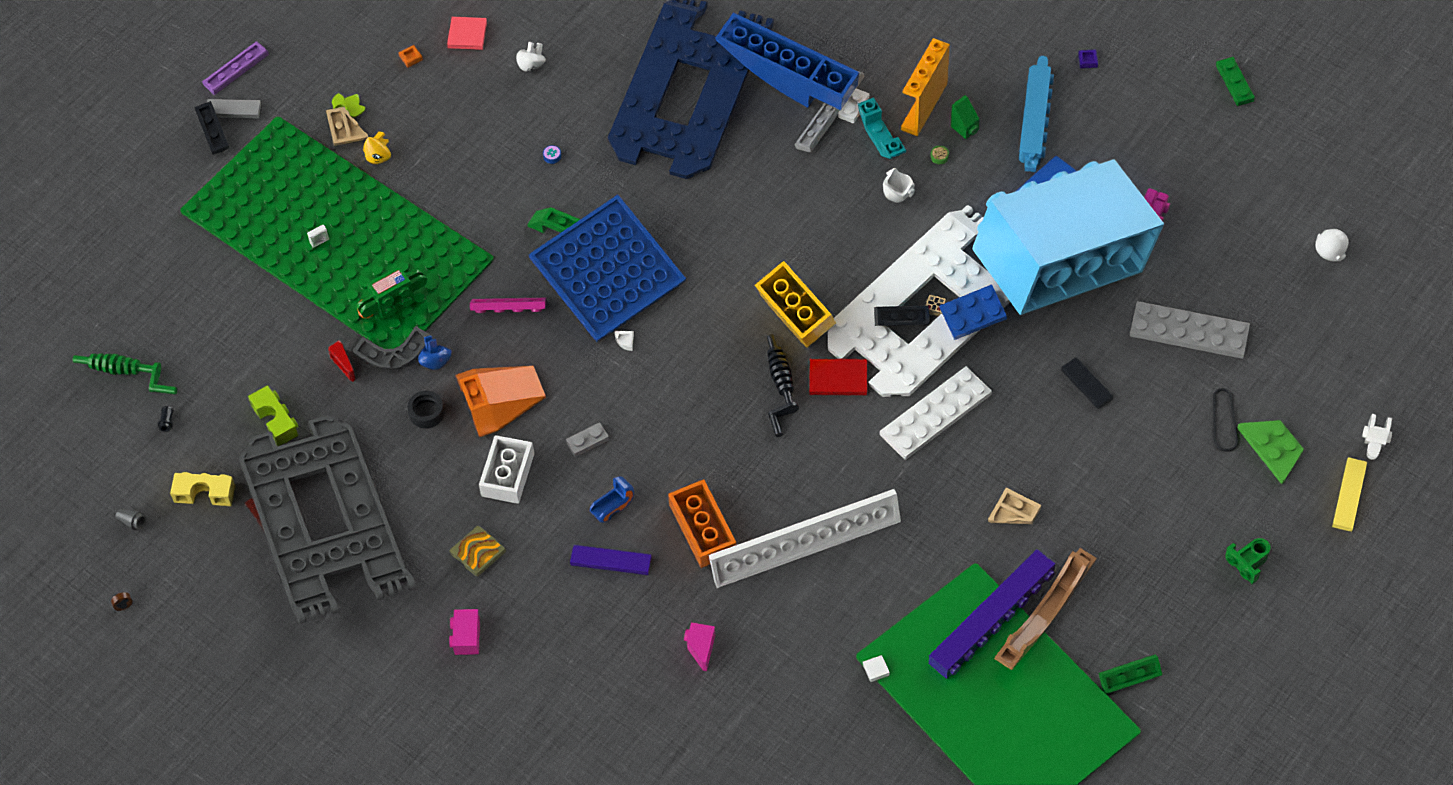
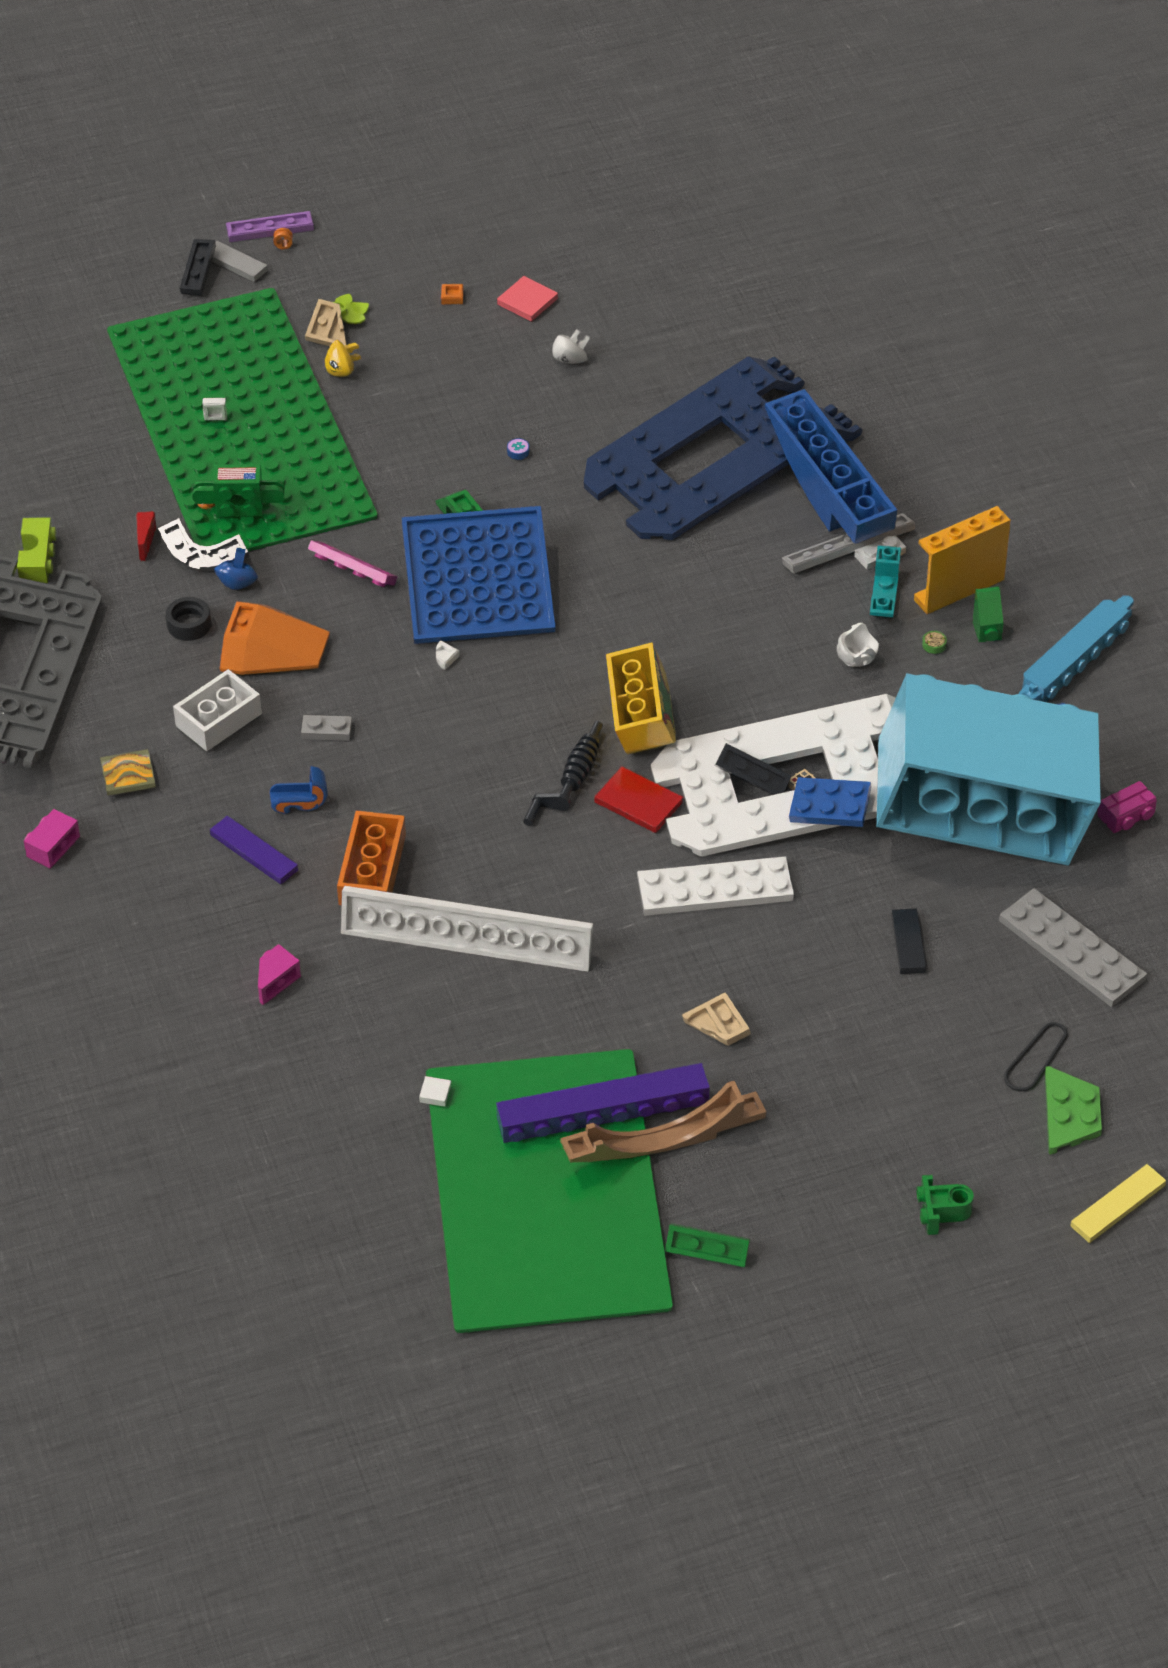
camera: 30 degrees right, 10 degrees down
none -> orange bush [273,228,293,249]

